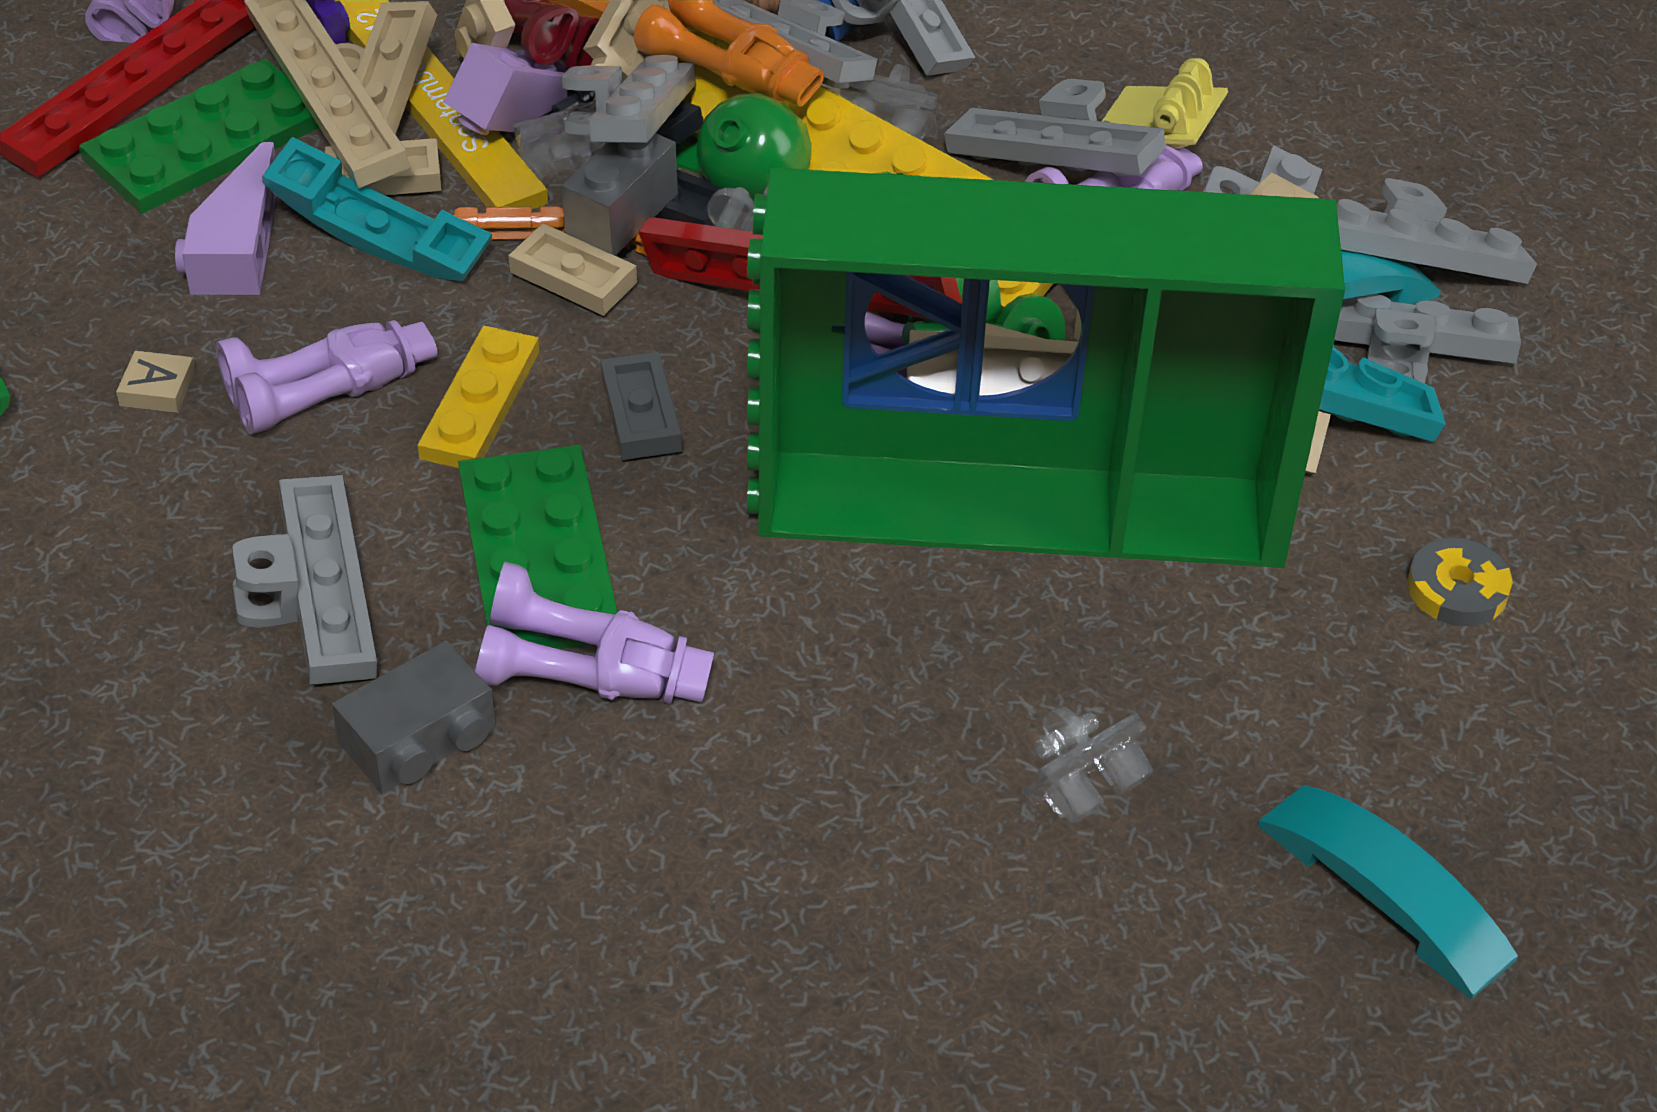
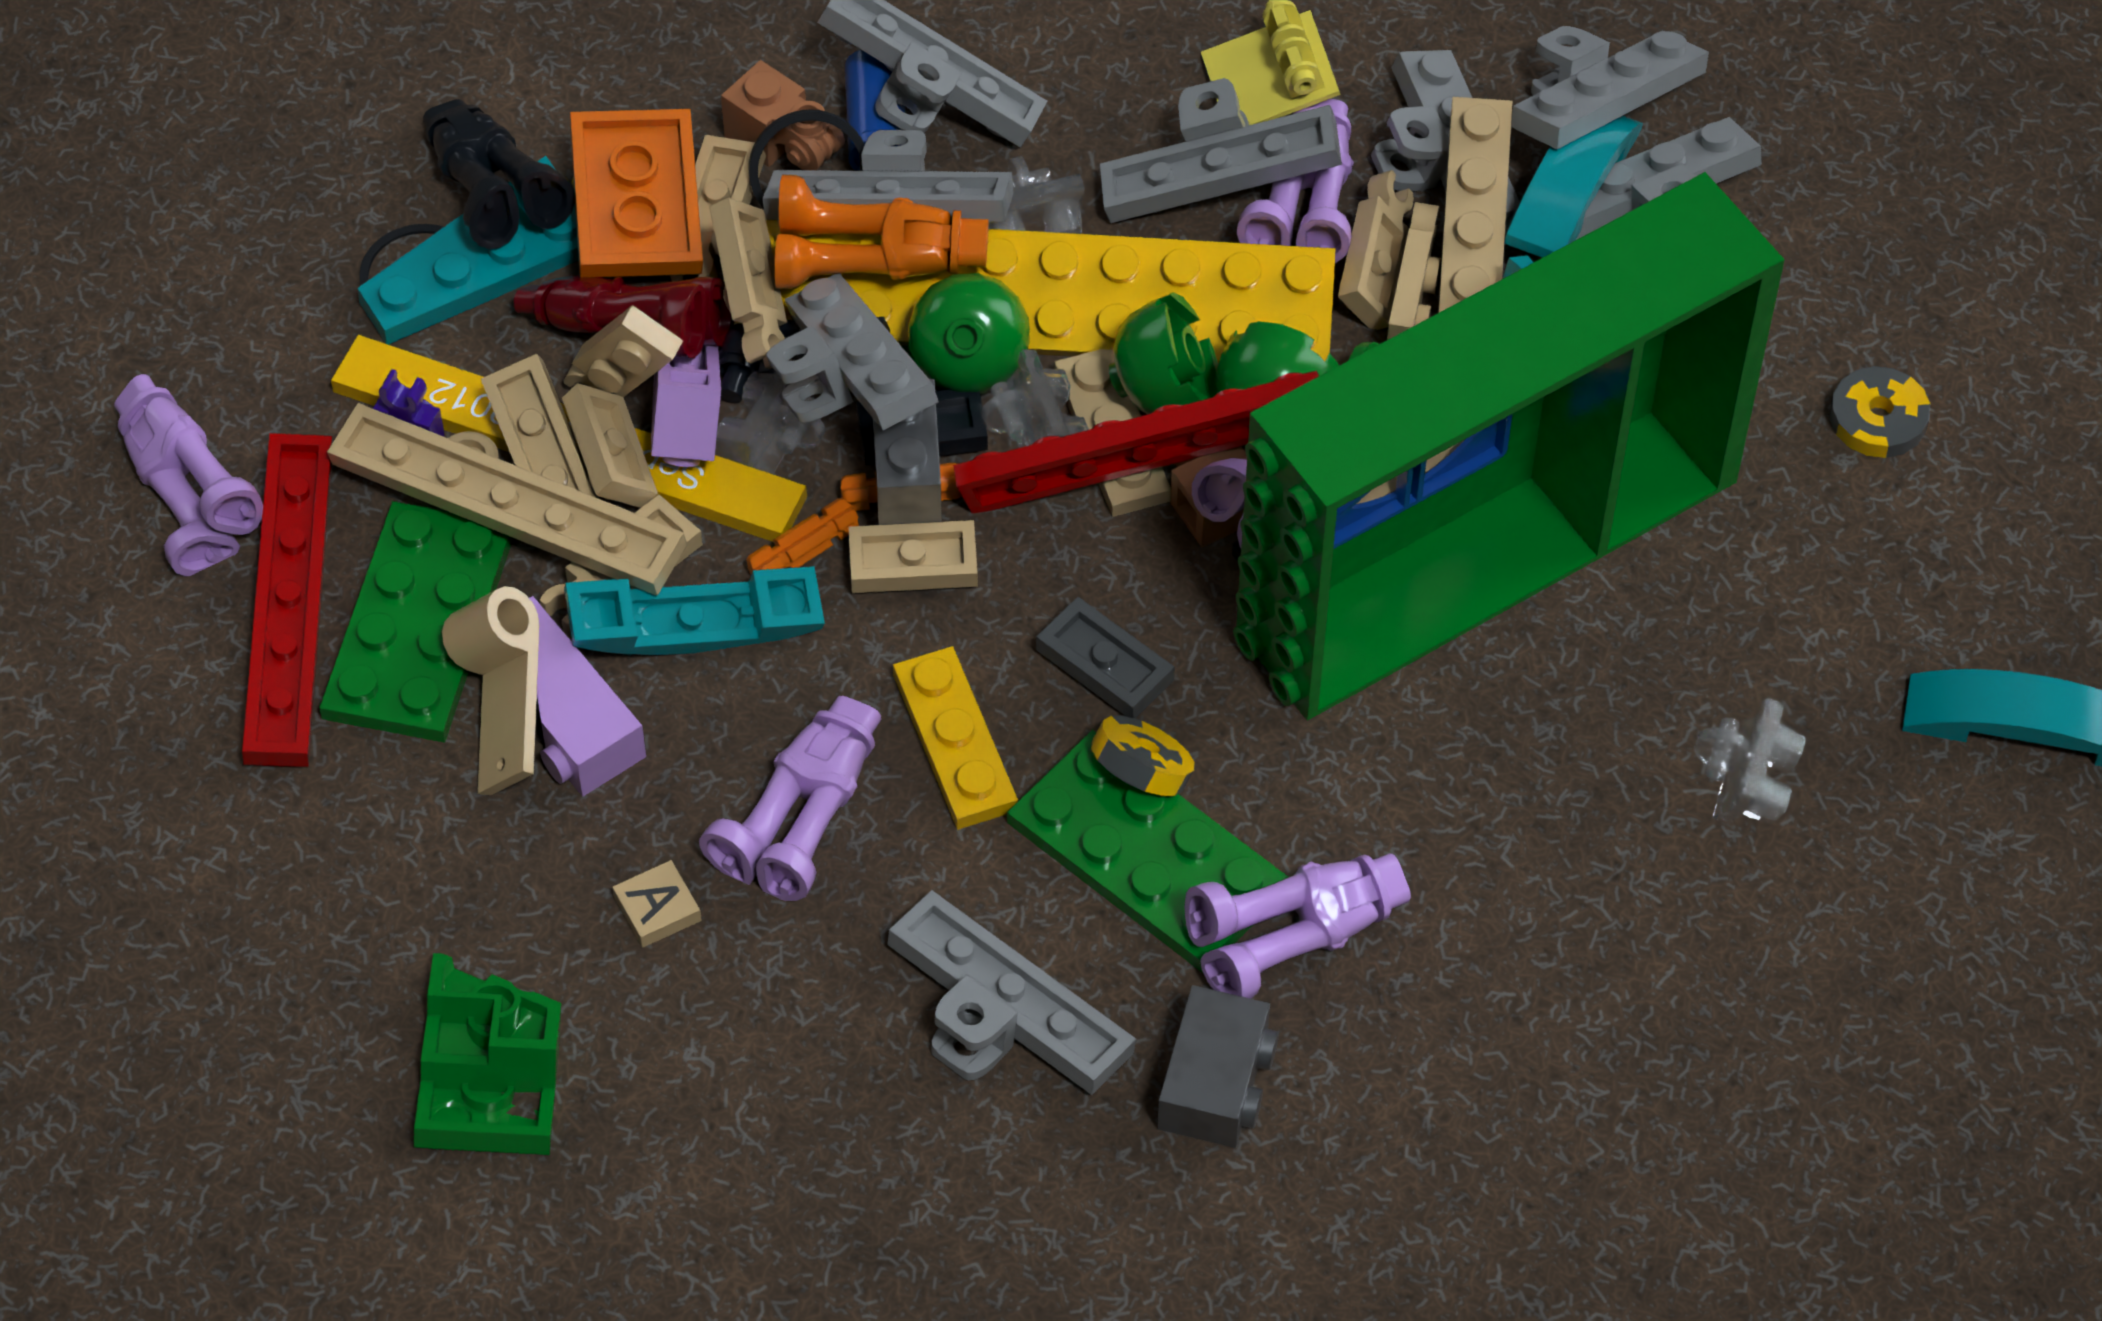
camera: 35 degrees left, 10 degrees up
none -> tan door [442,586,539,795]
none -> tan plate [562,383,658,508]
none -> piece [1091,716,1195,796]

